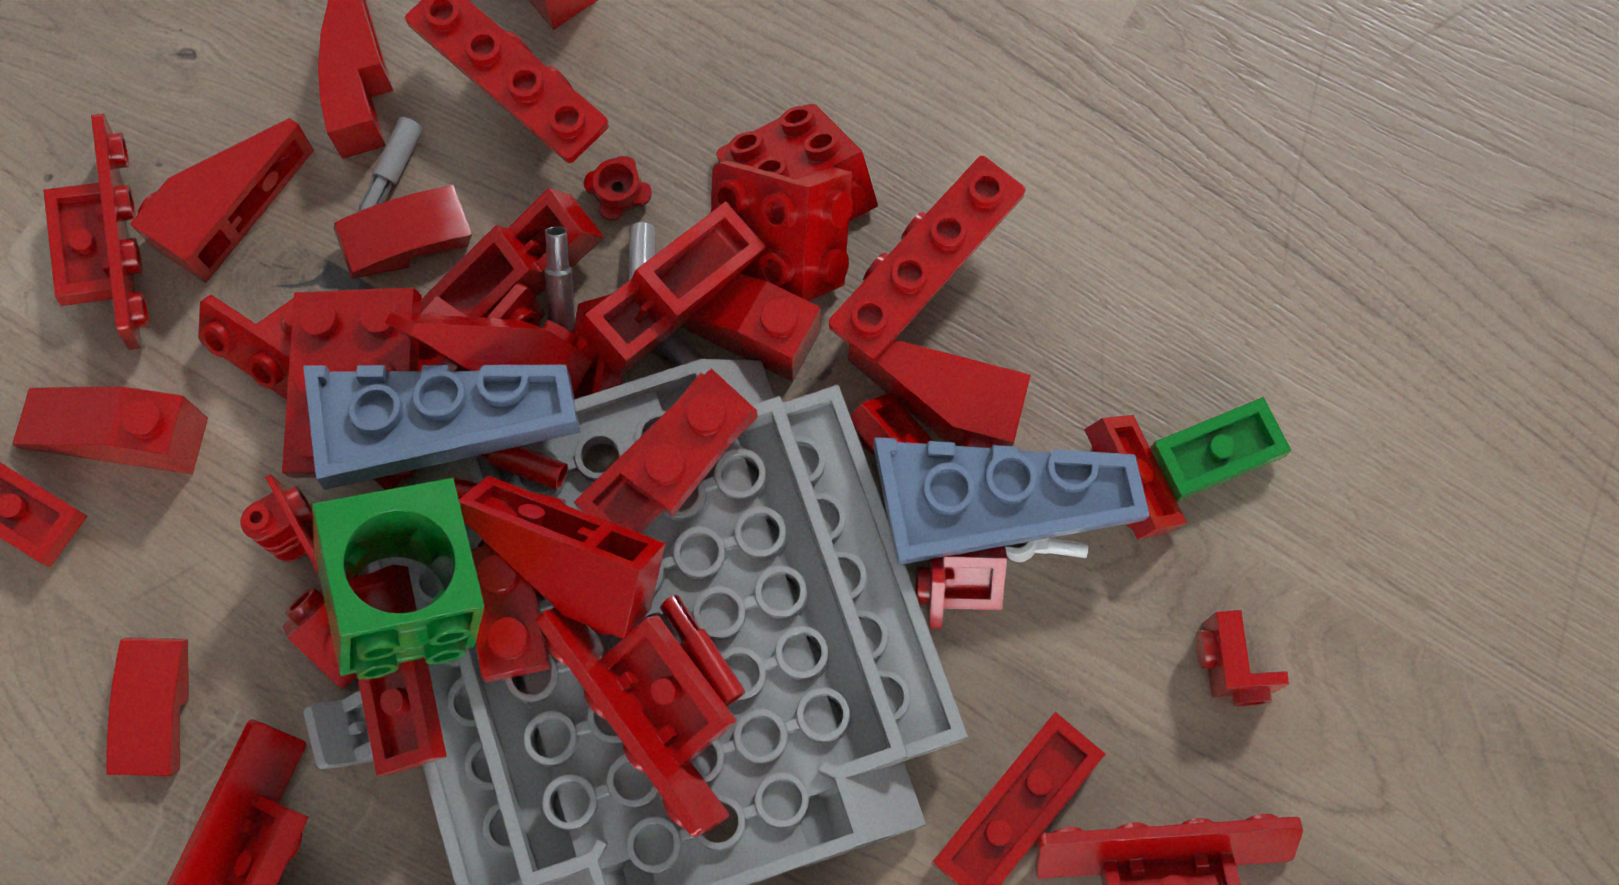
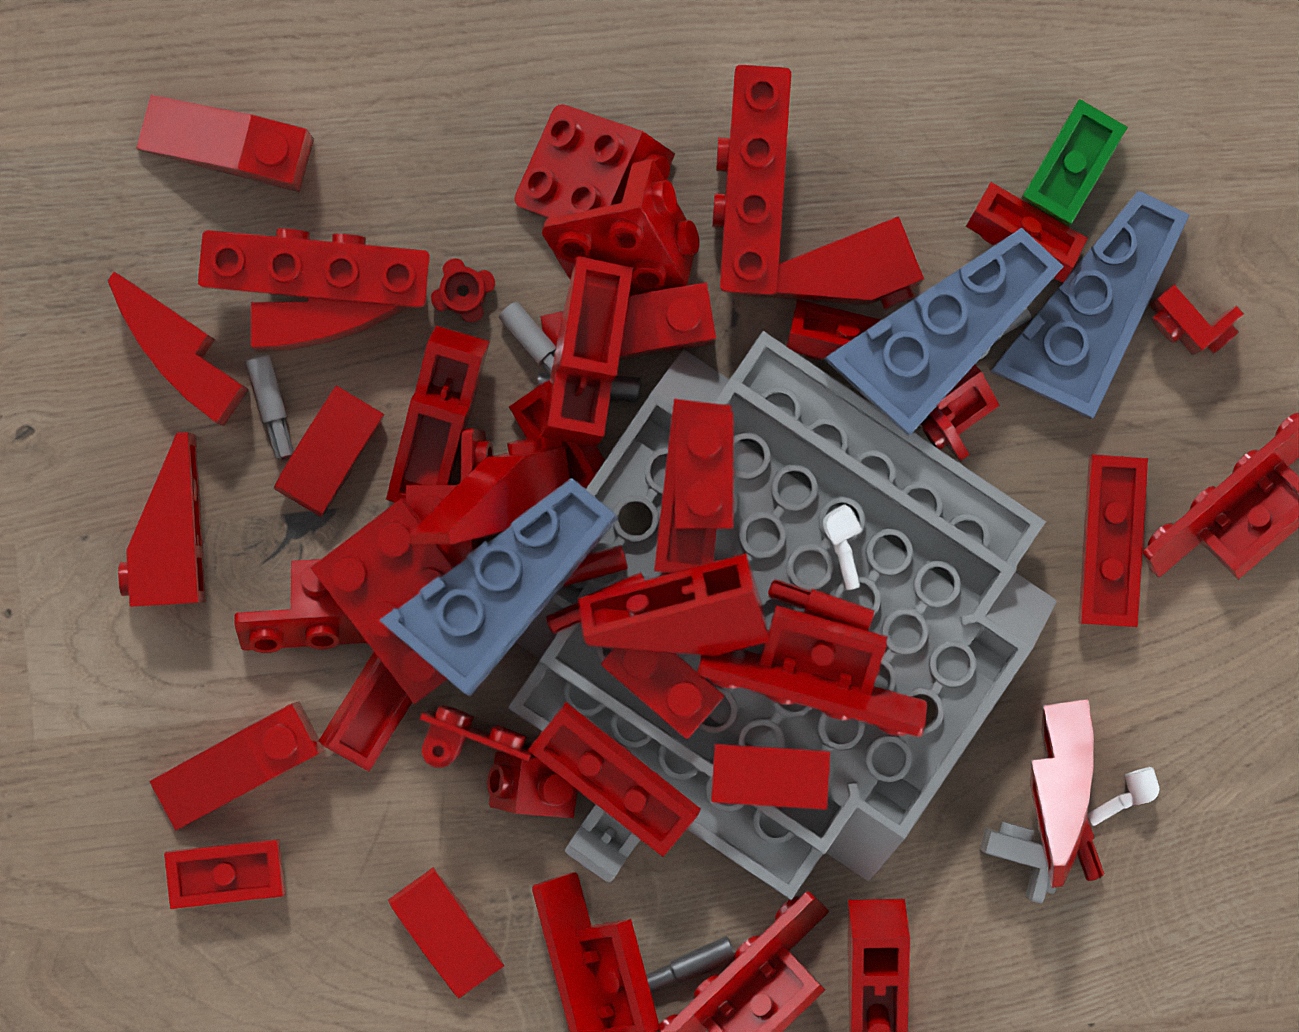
camera: 35 degrees left, 15 degrees up
red bracket [43,113,149,350] -> none
green brick [312,478,484,679] -> none
flat silver pin [545,227,575,332] -> none
none -> red slope [251,298,407,352]
none -> red tile [318,652,412,772]
none -> red tile [711,744,830,810]
none -> white hand [822,505,862,590]
none -> sand blue wing [989,191,1189,419]

